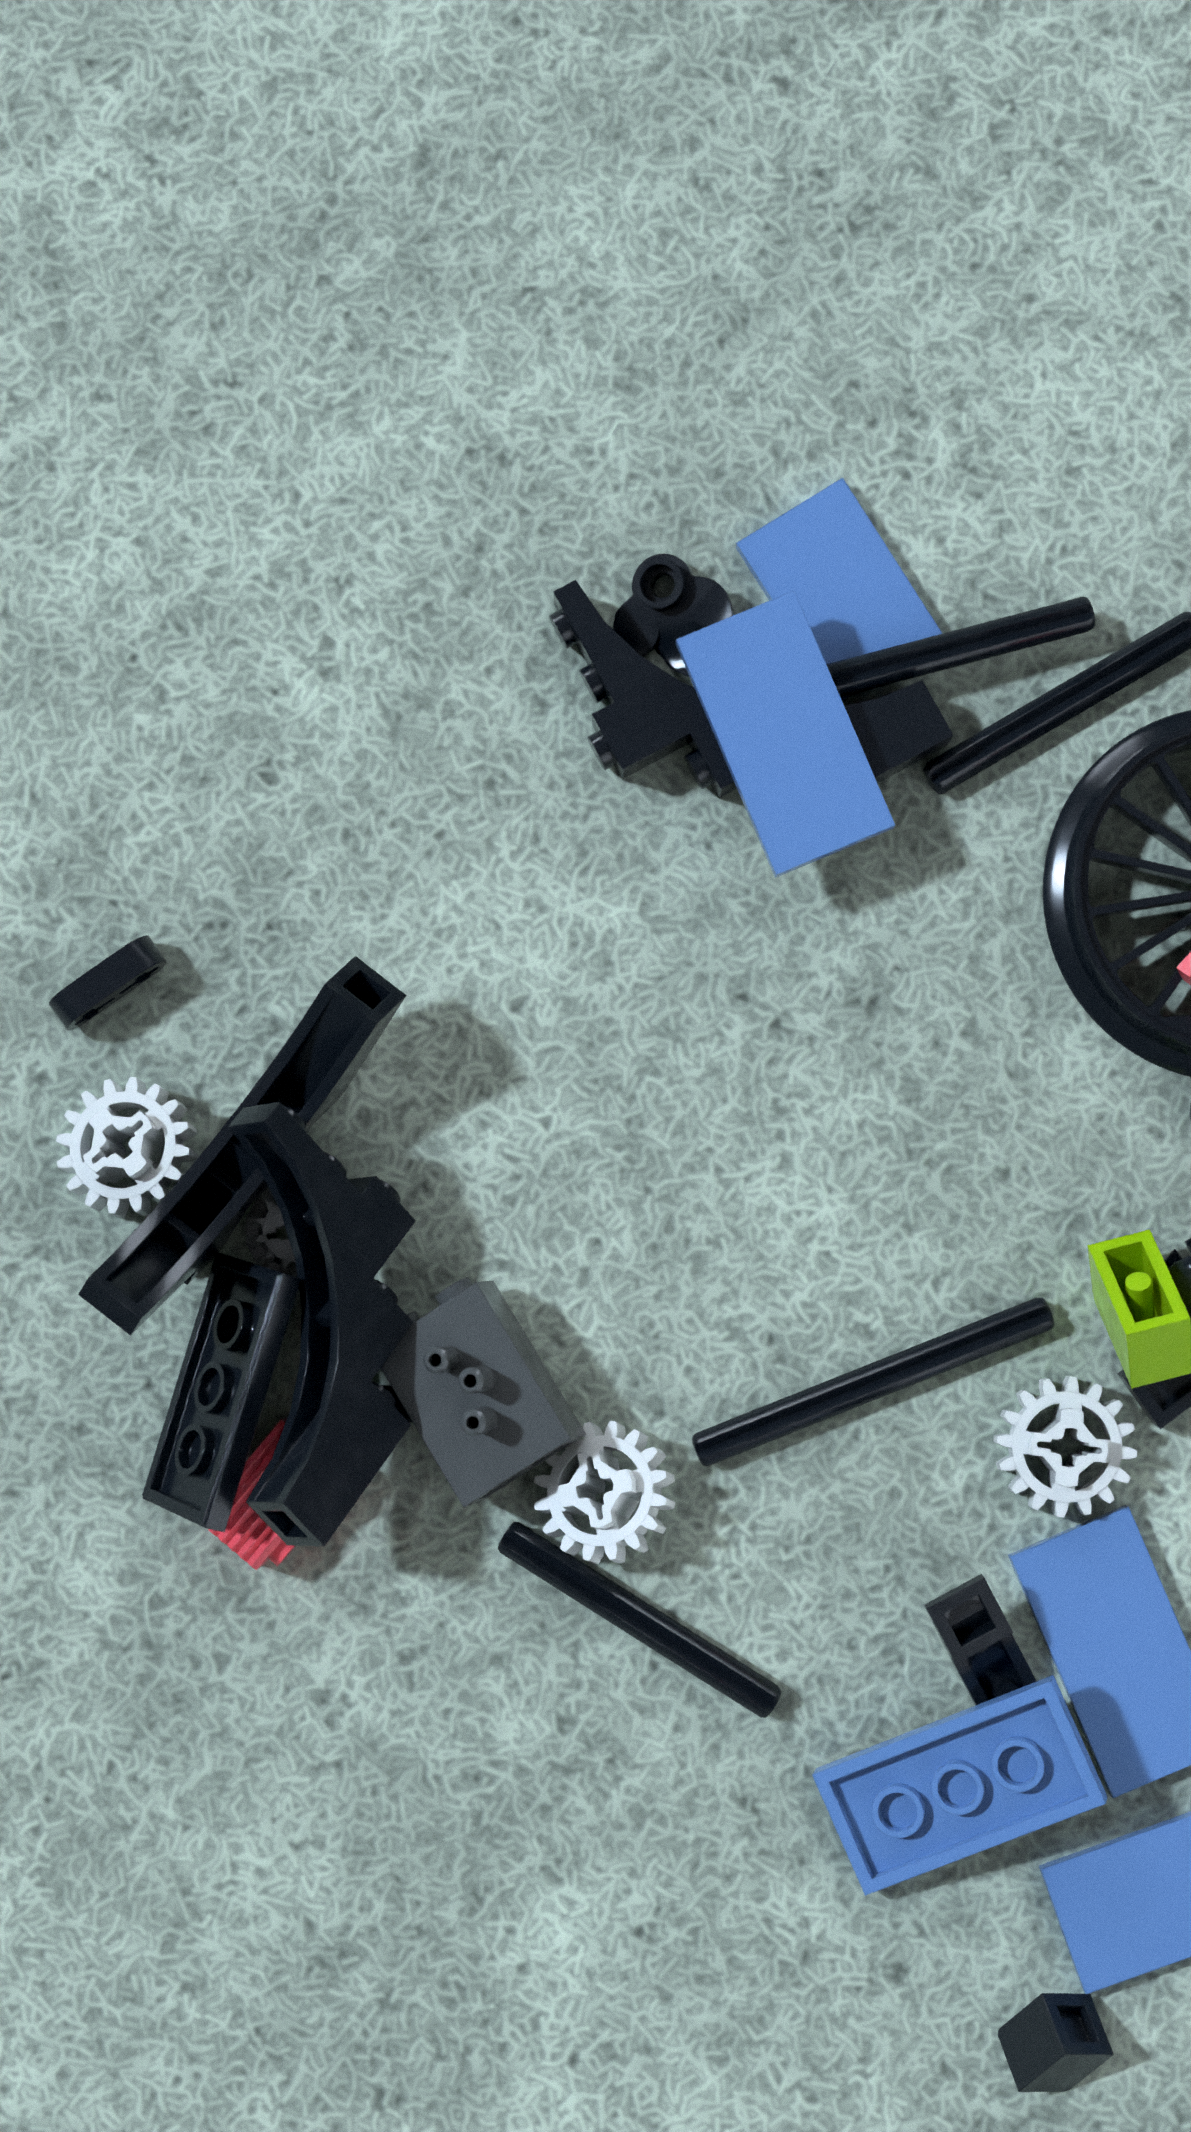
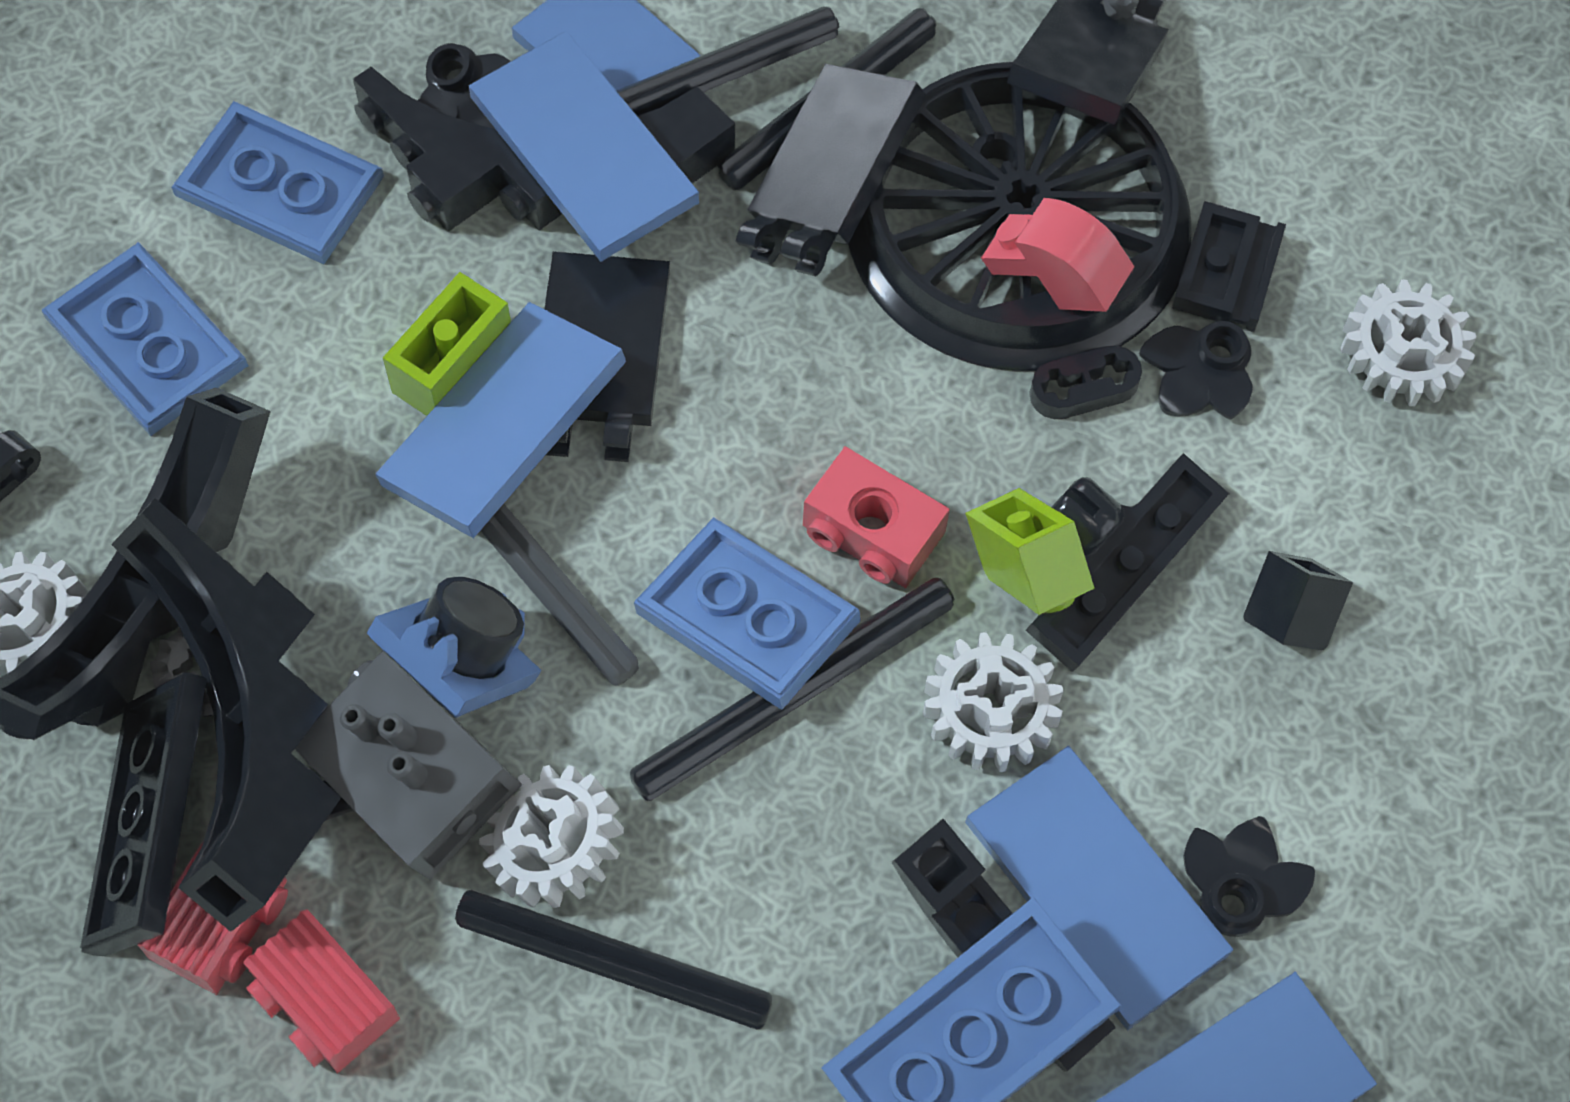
camera: 20 degrees left, 20 degrees down
none -> medium blue tile [41,242,248,436]
none -> medium blue tile [172,101,384,264]
none -> coral brick [244,909,400,1074]
none -> piece [367,576,542,718]
none -> medium blue tile [375,302,626,538]
none -> lime brick [383,272,511,416]
none -> dark grey axle [480,504,639,686]
none -> black tile [544,251,670,462]
none -> medium blue tile [634,517,861,710]
none -> tile [736,64,926,277]
none -> coral brick [803,446,950,588]

